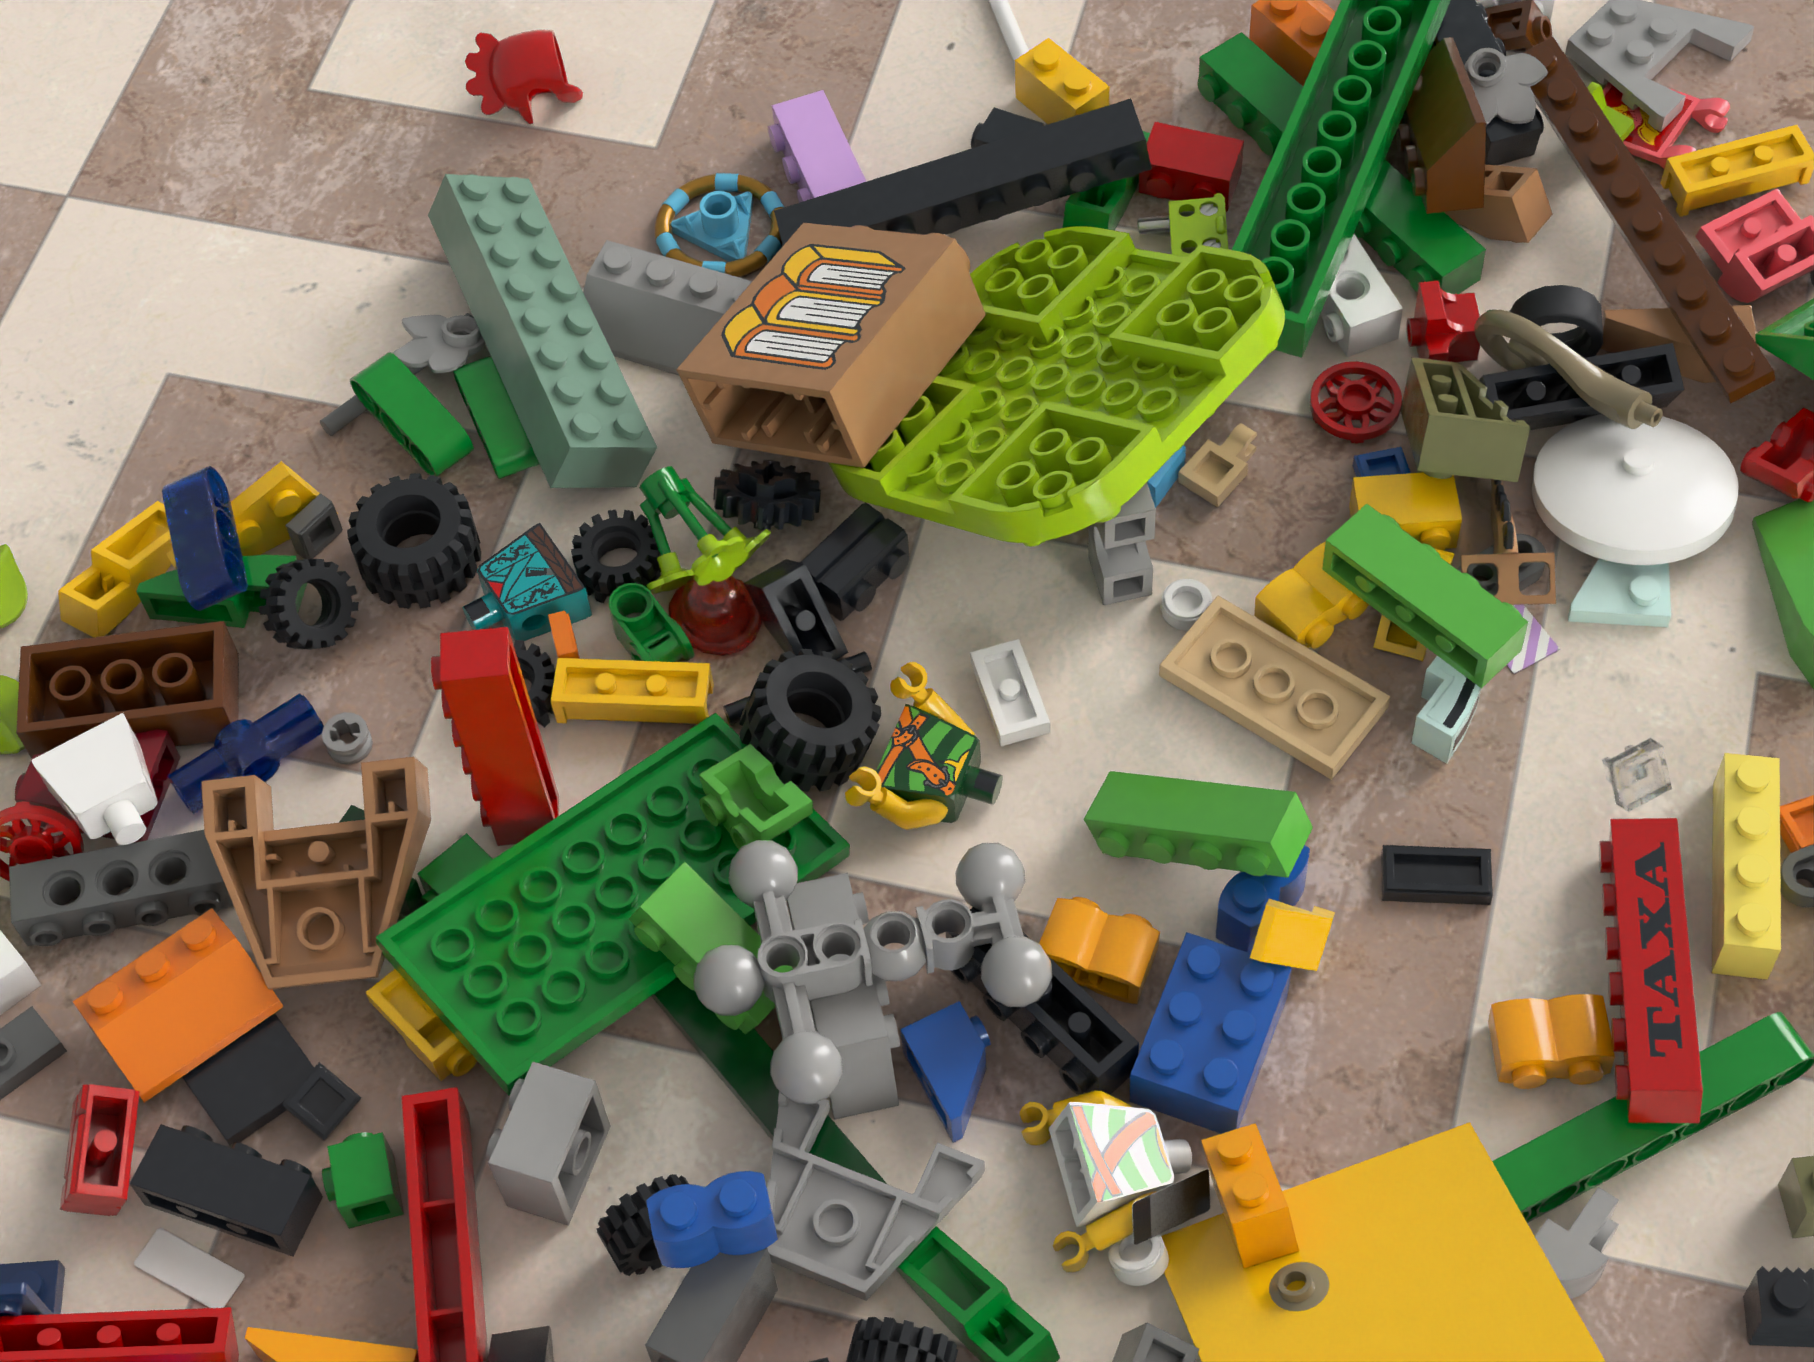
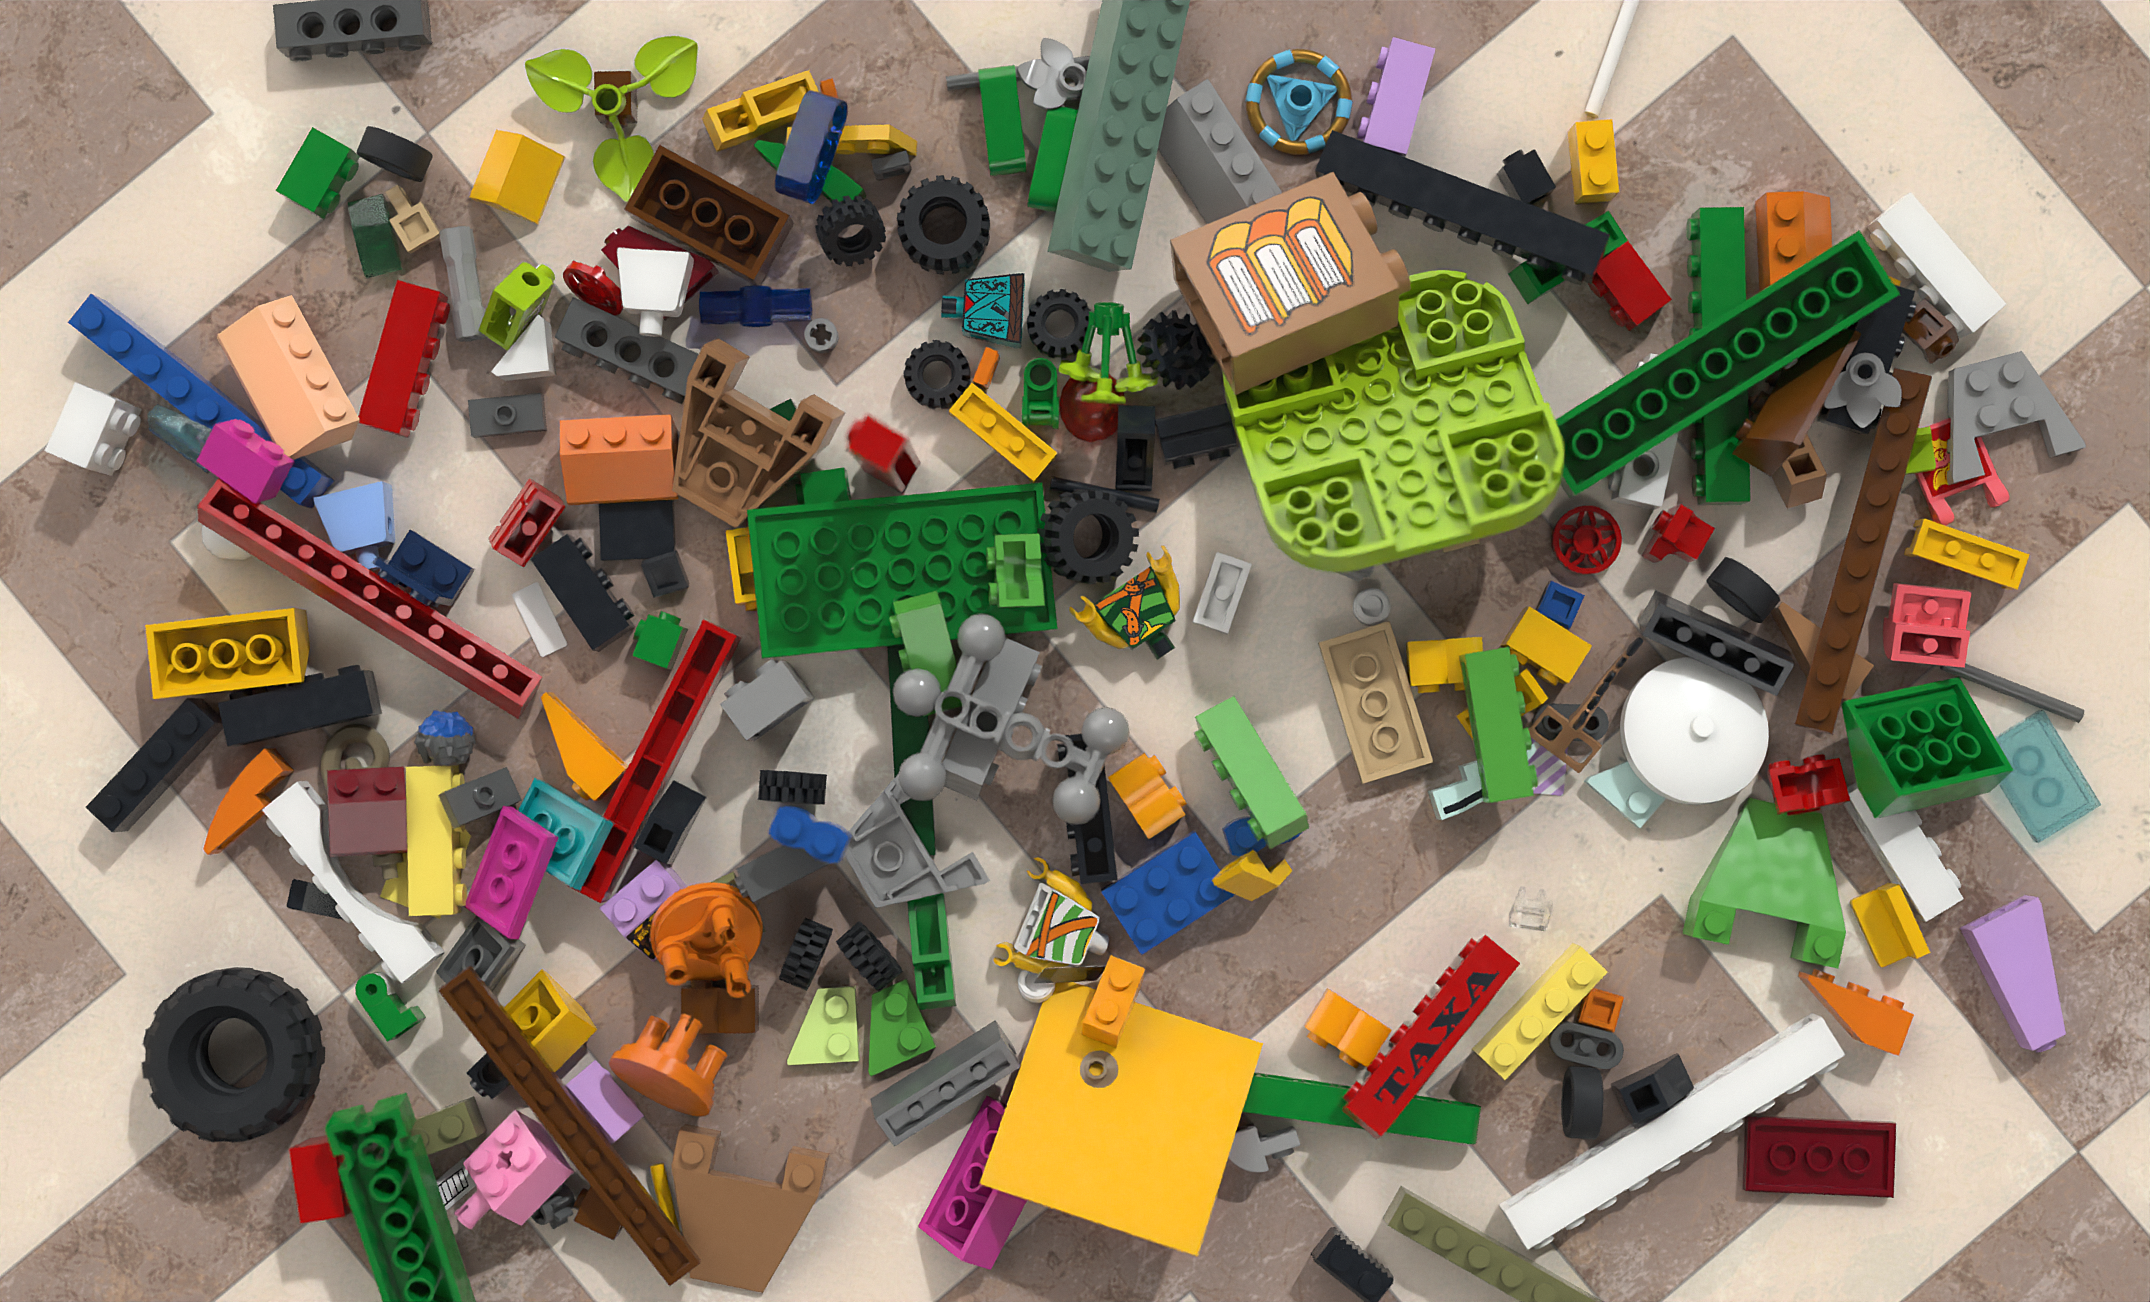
camera: 30 degrees right, 30 degrees up
blue slope [900,1001,991,1143] -> none
lime piece [1137,193,1228,257] -> none
black tile [1381,845,1493,905] -> none
olive wedge [1400,357,1530,482] -> none
dark tan plant [1474,309,1663,429] -> none

